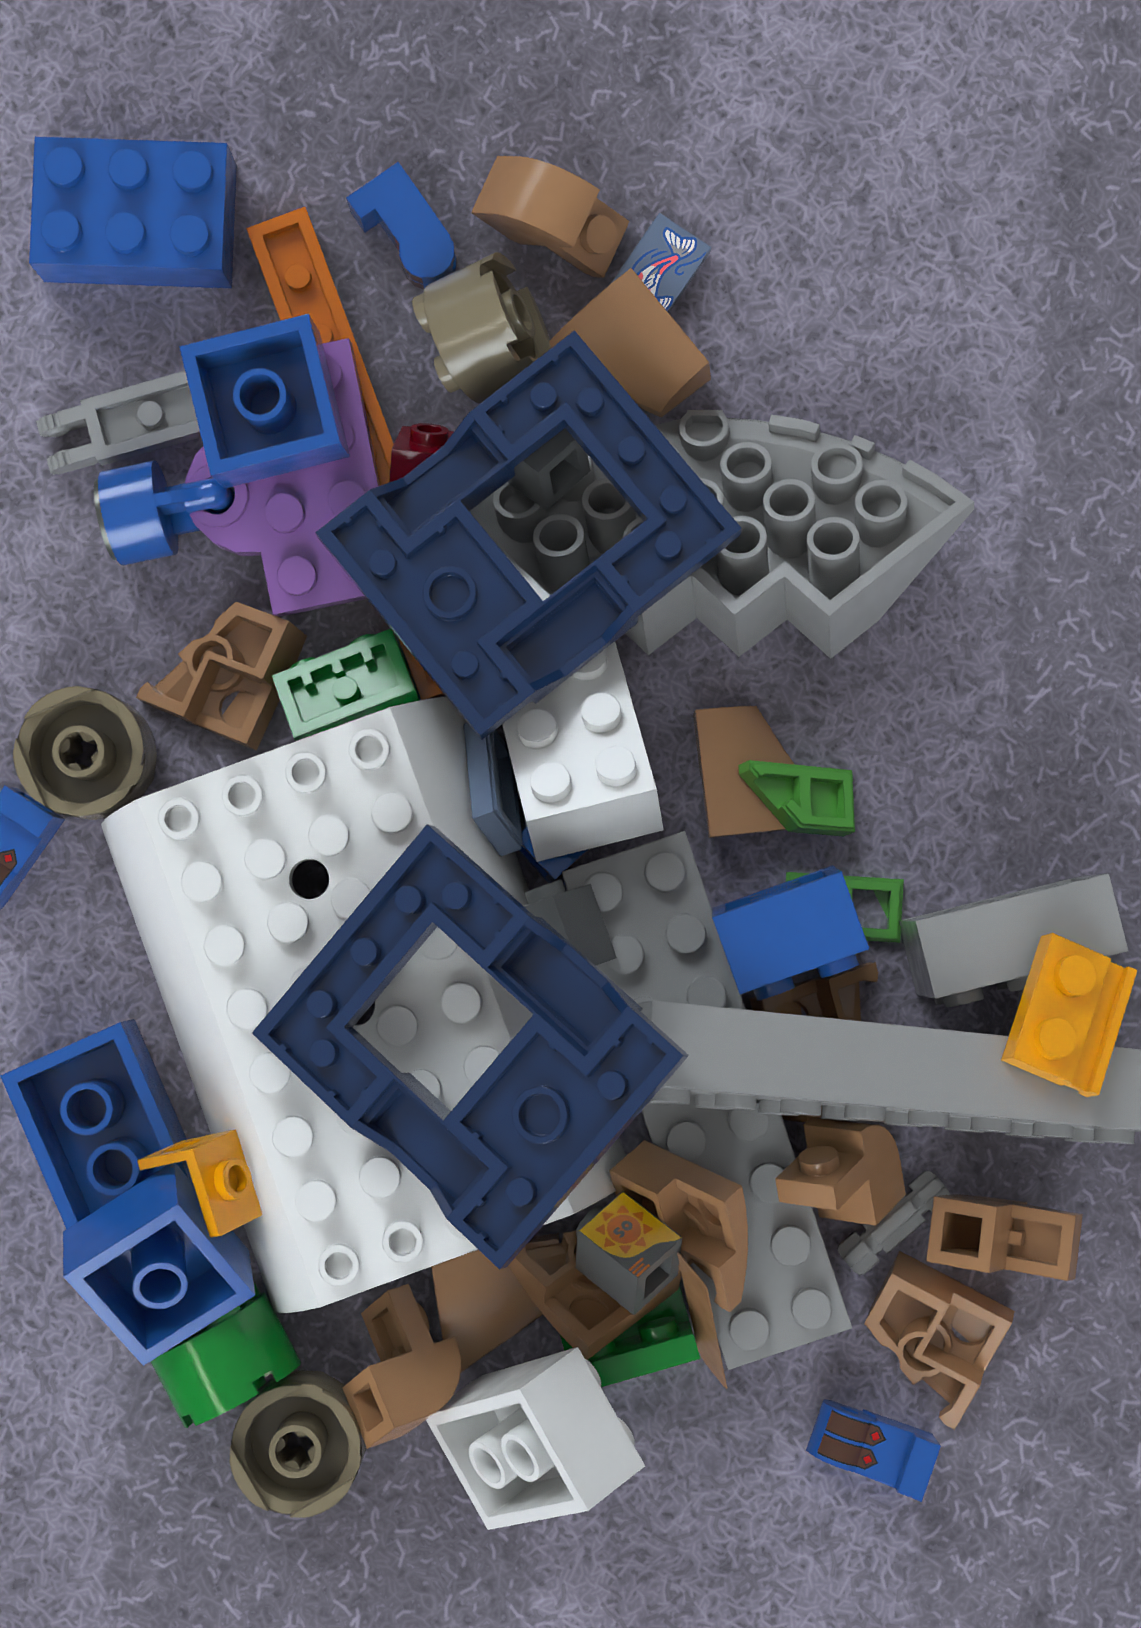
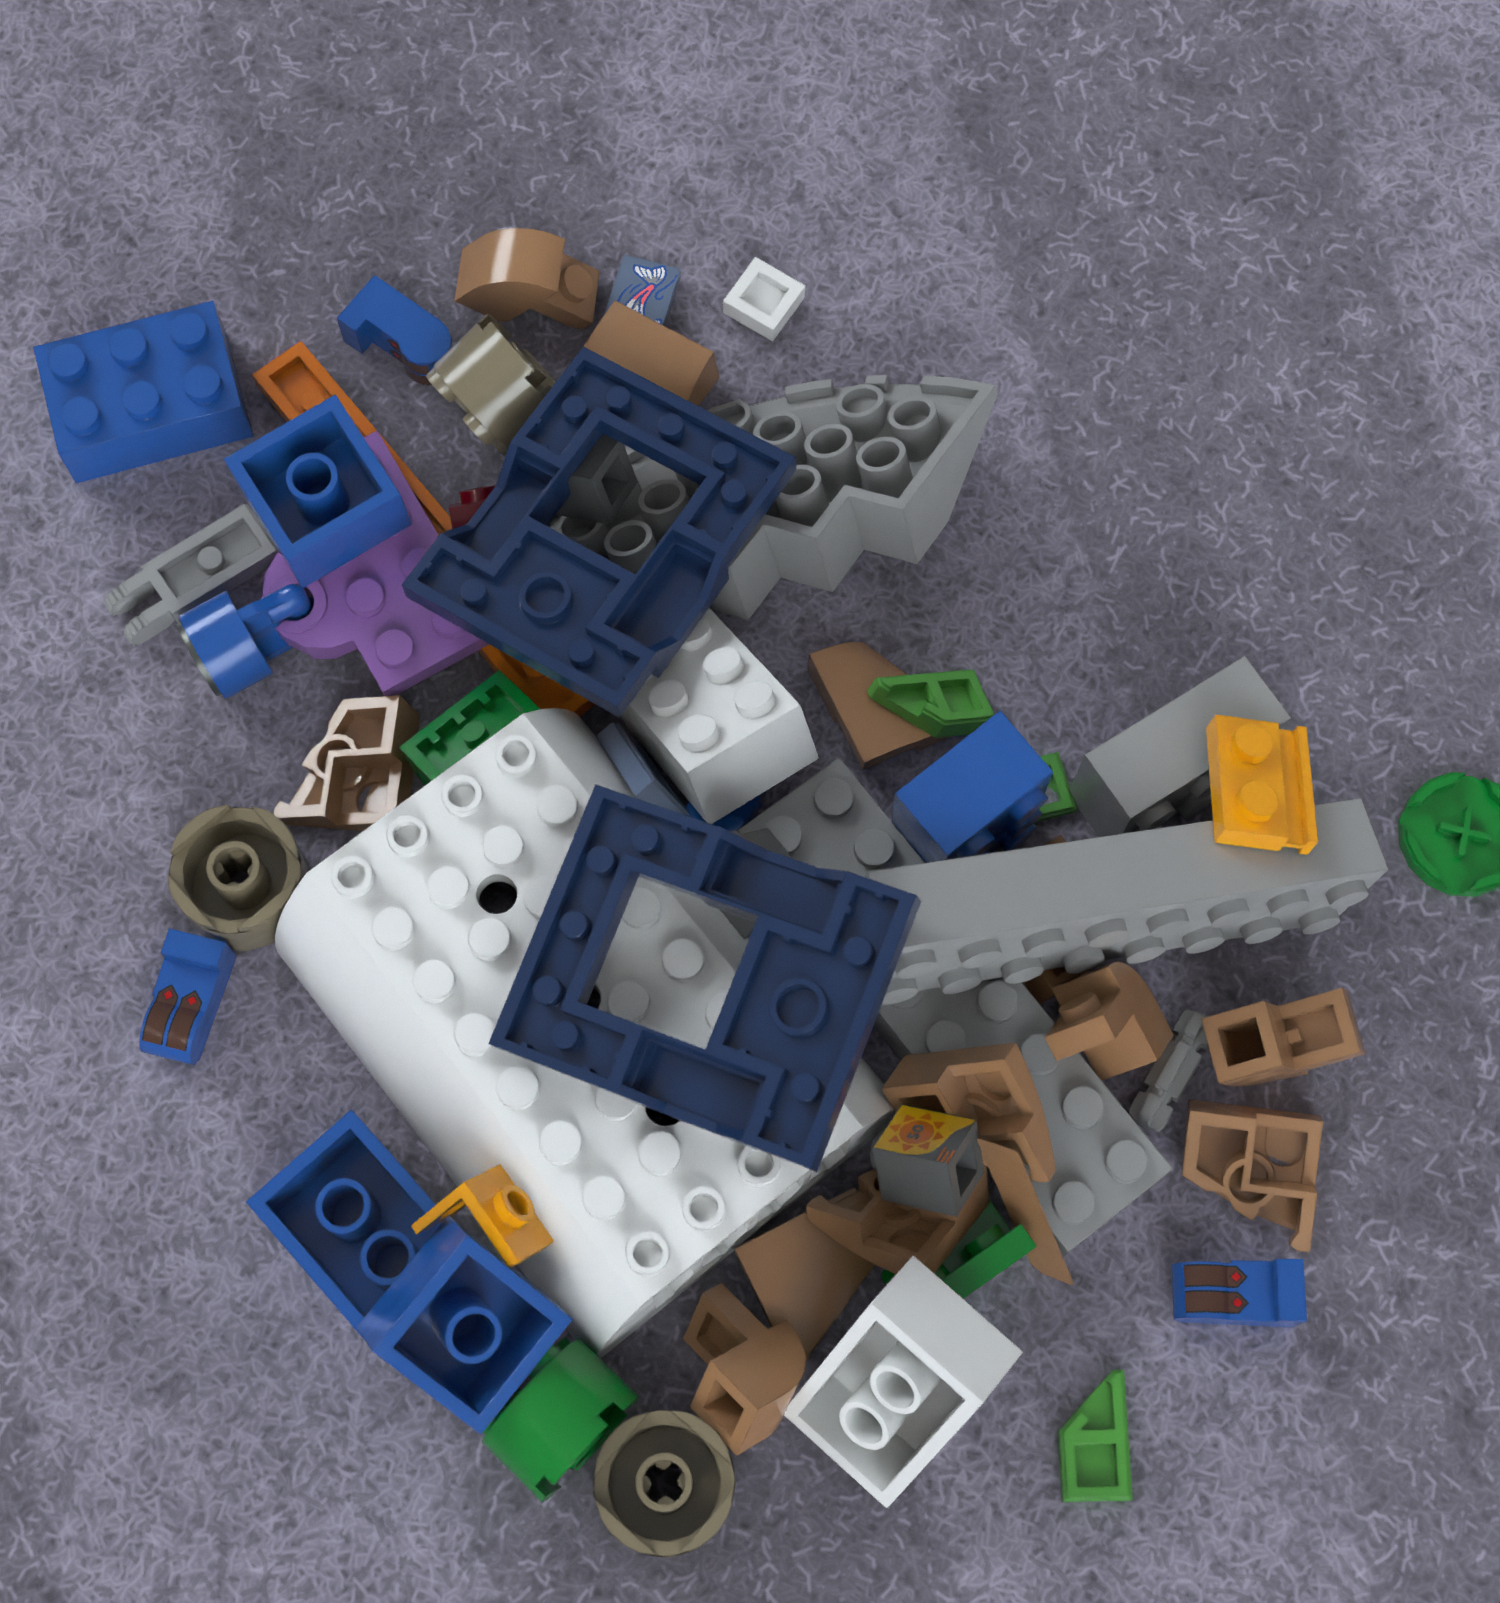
camera: 20 degrees left, 15 degrees down
none -> white plate [723,257,805,342]
none -> bright green tile [1057,1369,1133,1502]

